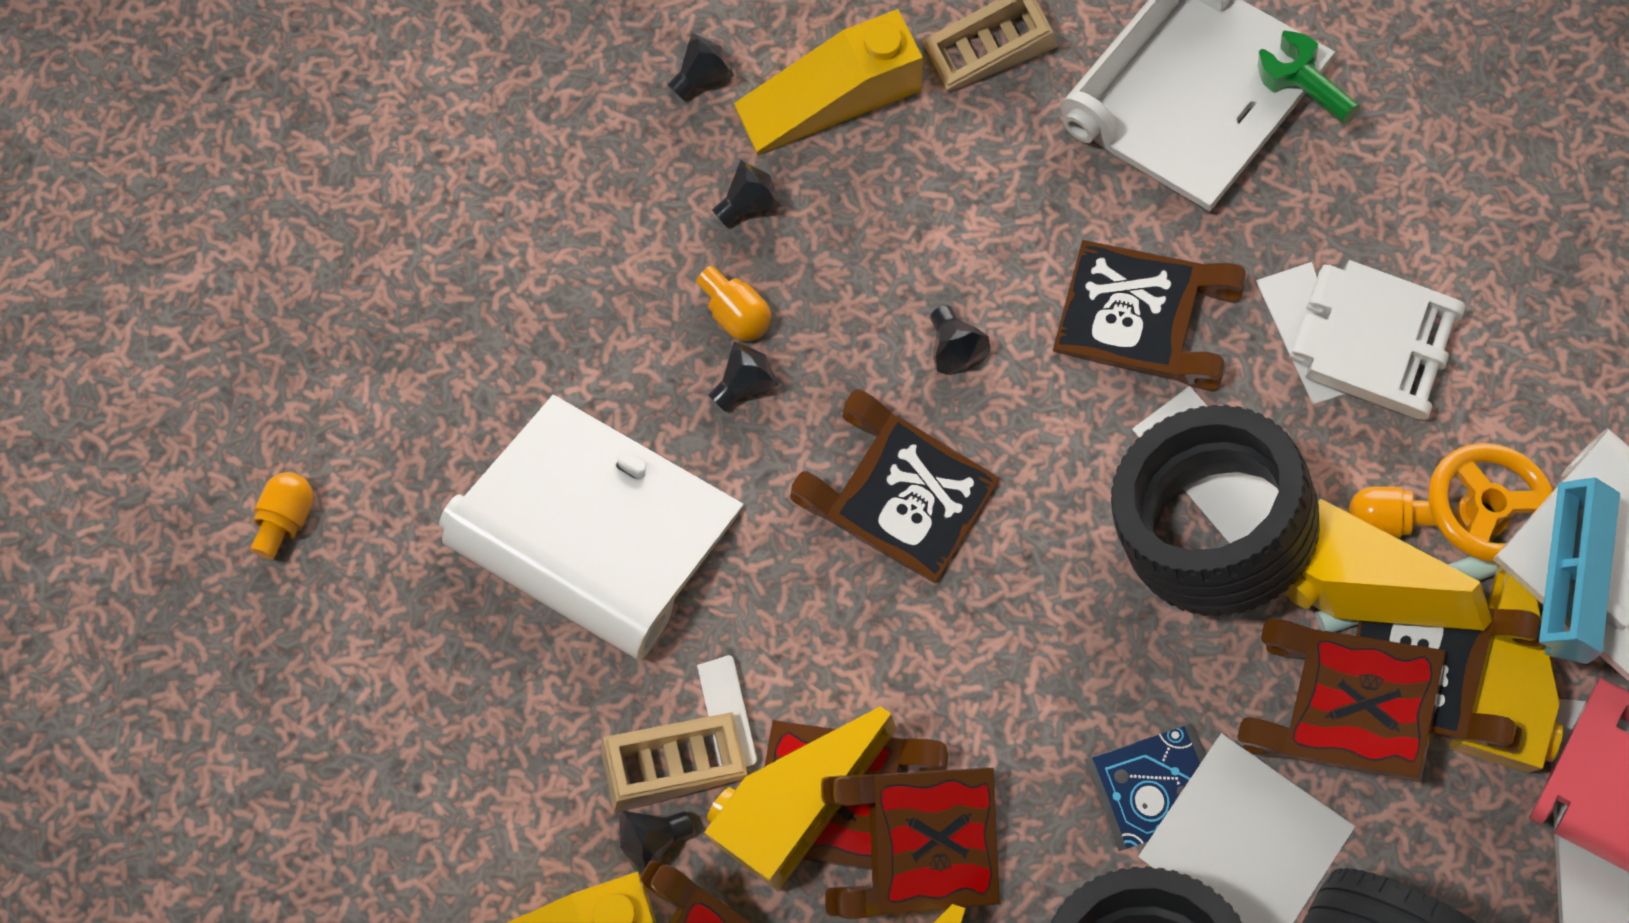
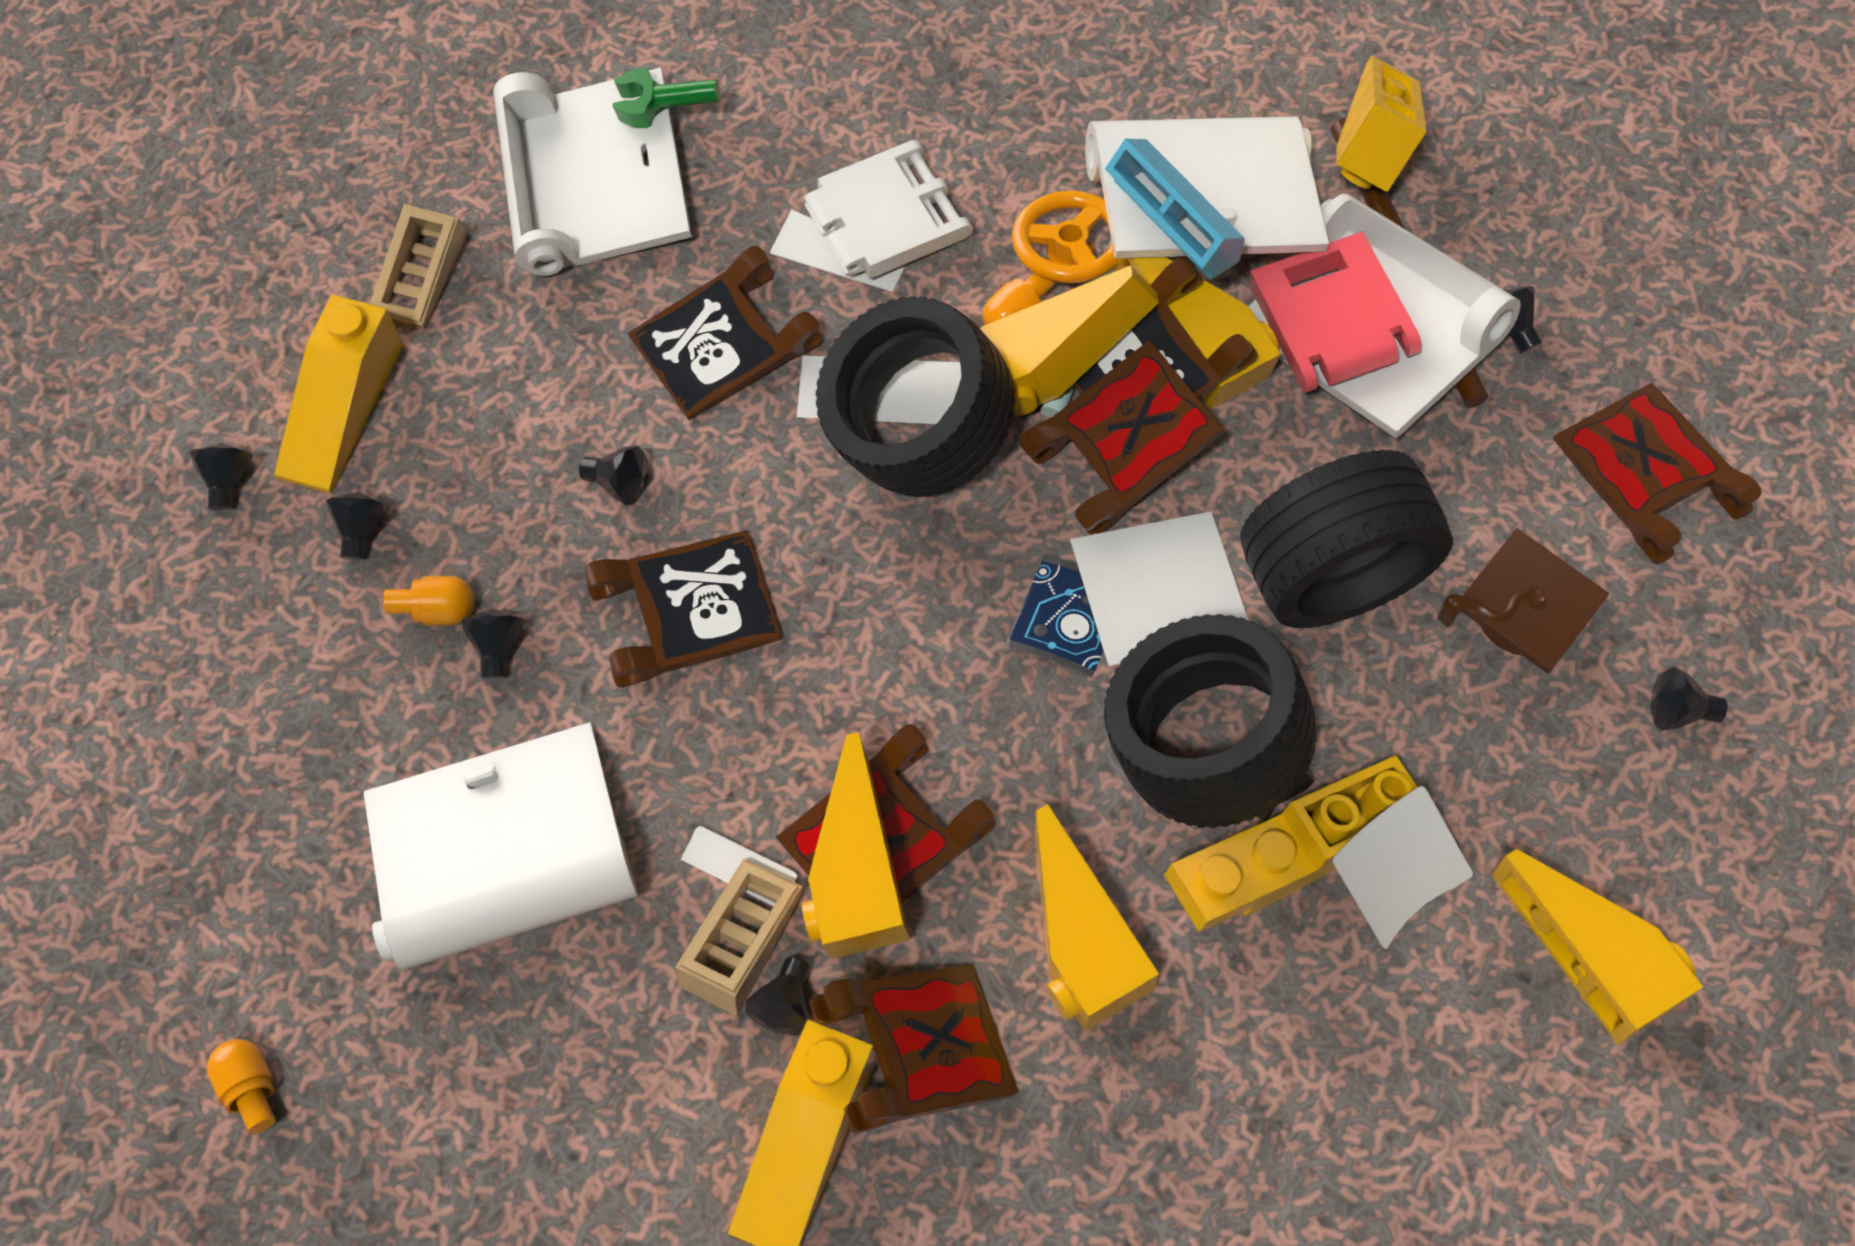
camera: 50 degrees left, 5 degrees down
flag [821,767,1000,919] -> none

